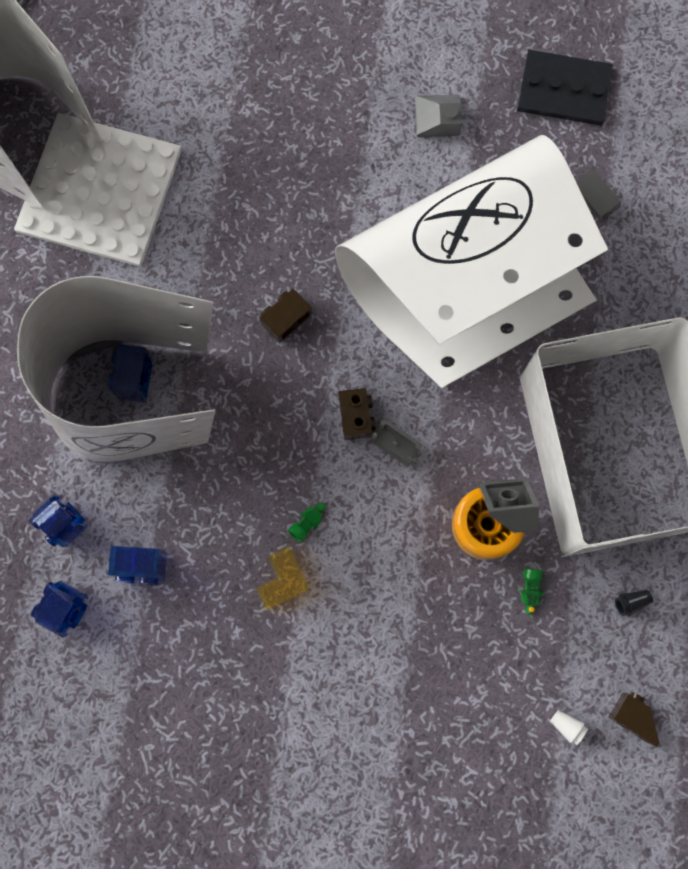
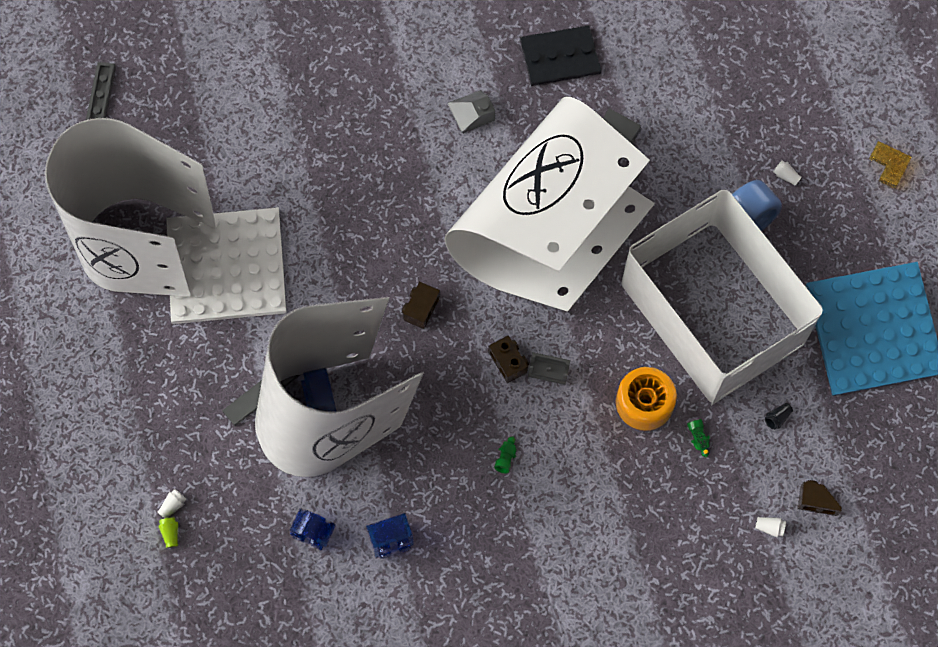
camera: 25 degrees left, 10 degrees down
clear blue brick [31,581,88,638] -> none
clear yellow plate [256,546,310,610] -> none
dark grey slope [479,478,540,533] -> none

